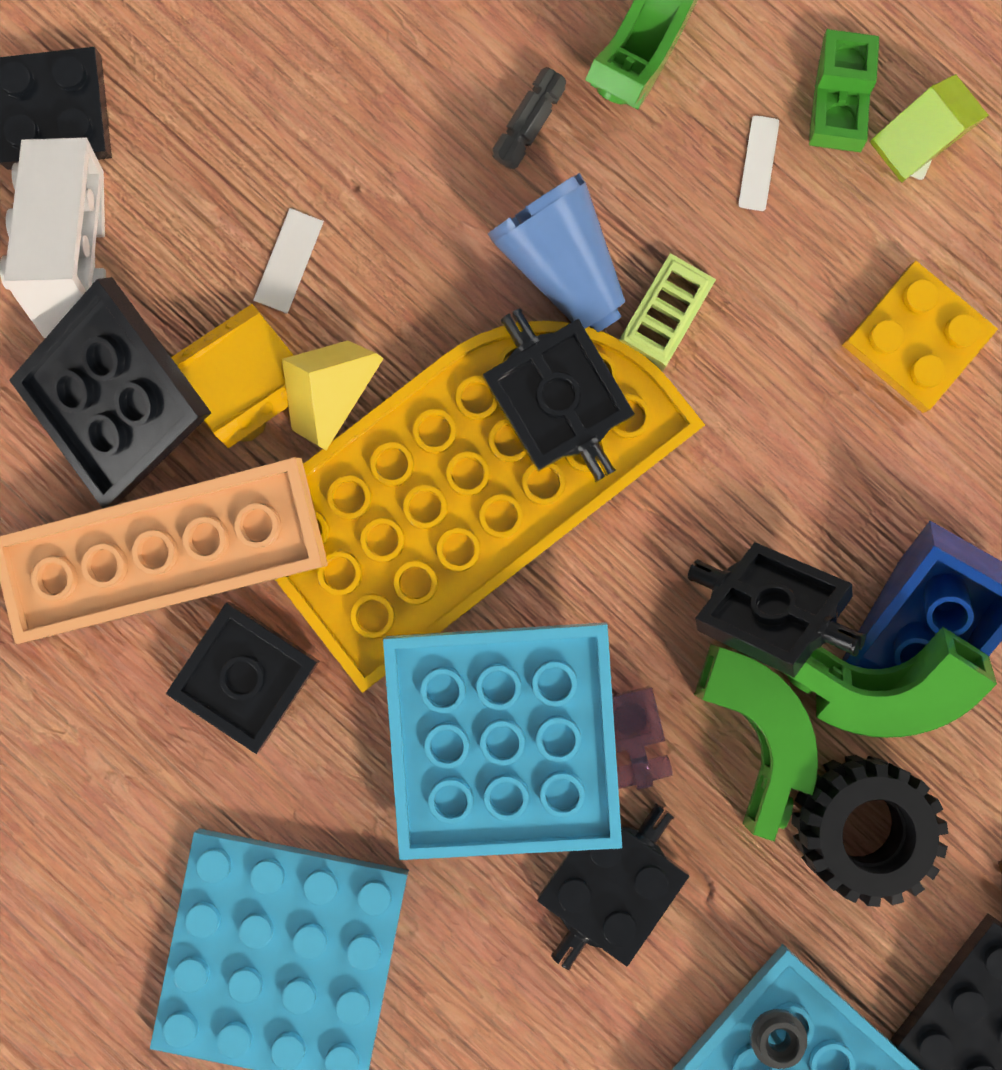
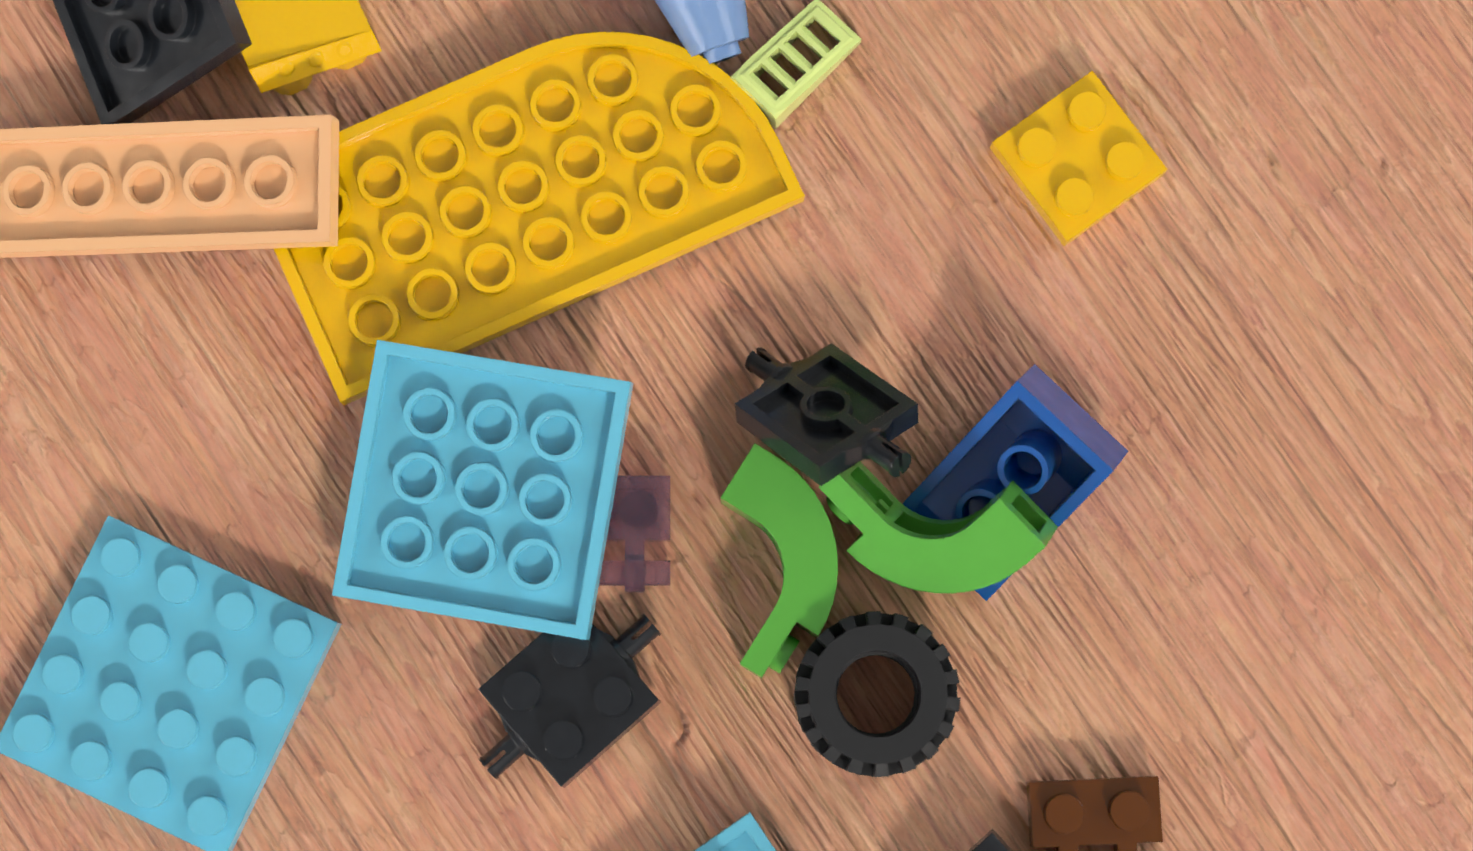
camera: 15 degrees right, 5 degrees down
black plate [166,602,320,754] -> none
light yellow slope [282,340,384,450] -> none
black plate [483,308,635,482] -> none

